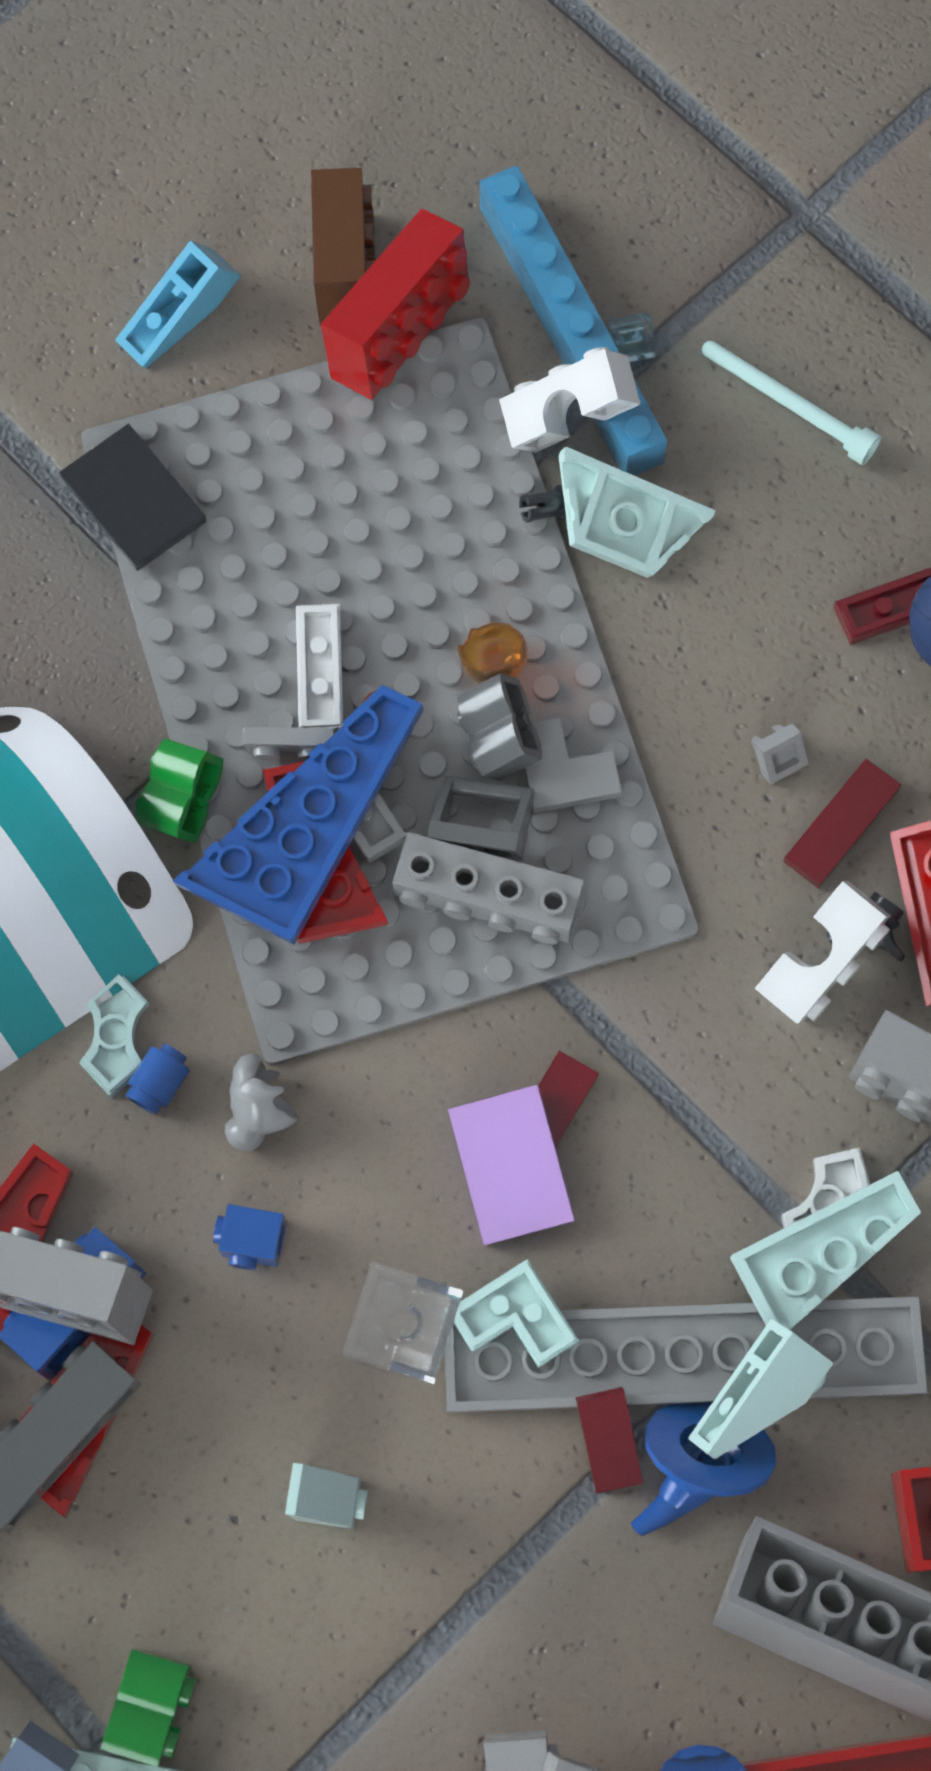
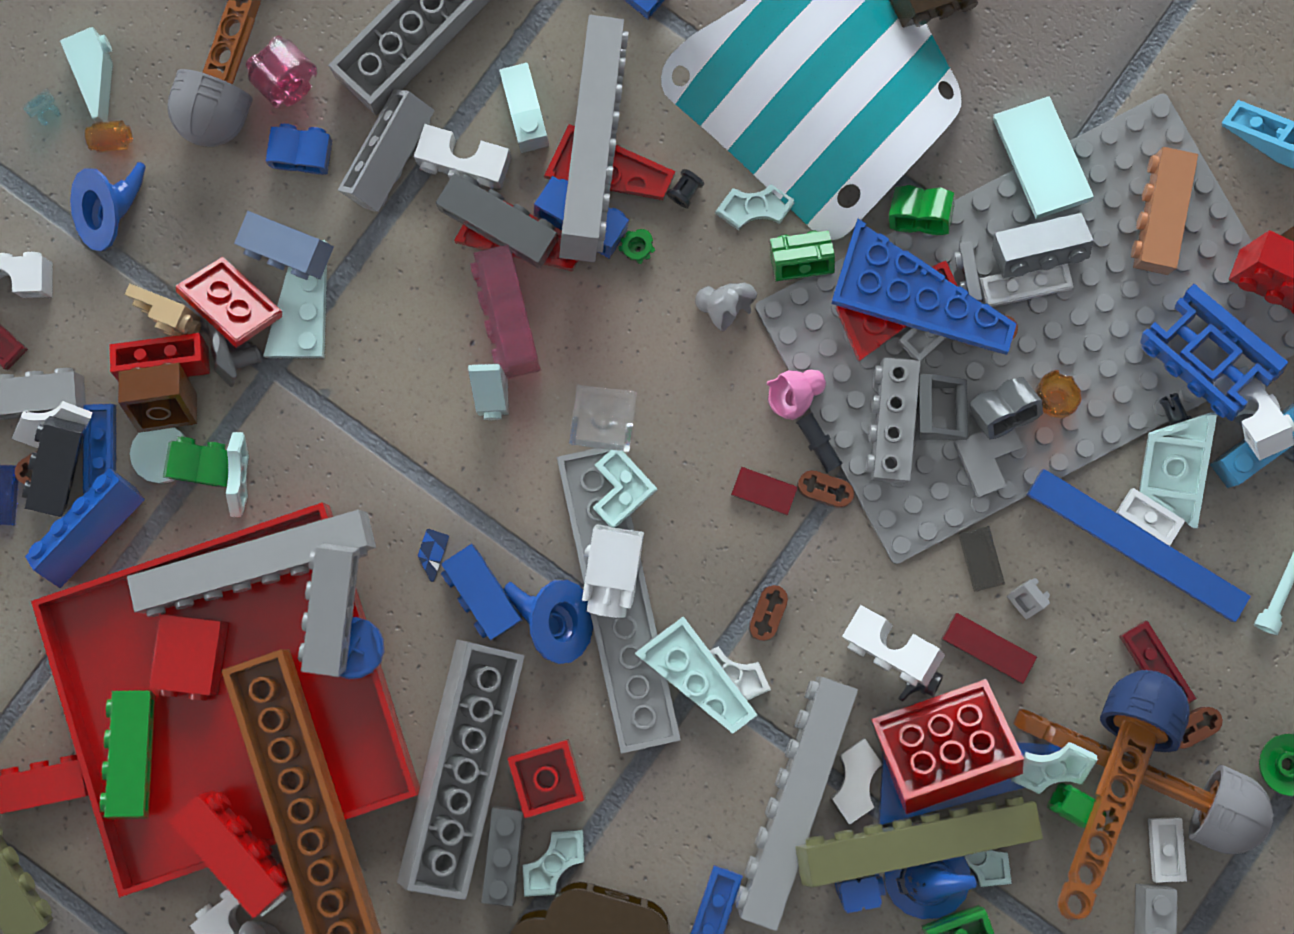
camera: 80 degrees right, 10 degrees up
black tile [59,423,207,571] -> none
green brick [101,1648,197,1767] -> none
blue brick [125,1044,190,1115] -> none
blue brick [213,1204,287,1270] -> none
lavender tile [448,1085,575,1246] -> none
dark red tile [575,1387,643,1494] -> none
light aqua slope [688,1319,834,1459] -> none
none -> dark blue sticker [418,529,449,582]
none -> blue brick [441,544,523,641]
none -> clear pink brick [470,244,541,379]
none -> white piece [582,524,645,618]
none -> green animal [618,229,655,264]
none -> black bush [667,169,704,208]
none -> copper beam [749,585,788,641]
none -> bright pink piece [767,369,826,420]
none -> green brick [770,230,835,281]
none -> black pin [796,412,843,473]
none -> copper beam [797,470,854,508]
none -> clear smoke tile [958,526,1005,592]
none -> brick [992,212,1094,278]
none -> light aqua tile [993,96,1094,219]
none -> blue tile [1026,469,1251,622]
none -> white plate [1116,488,1185,546]
none -> nougat brick [1131,147,1198,275]
none -> blue fence [1140,283,1288,421]

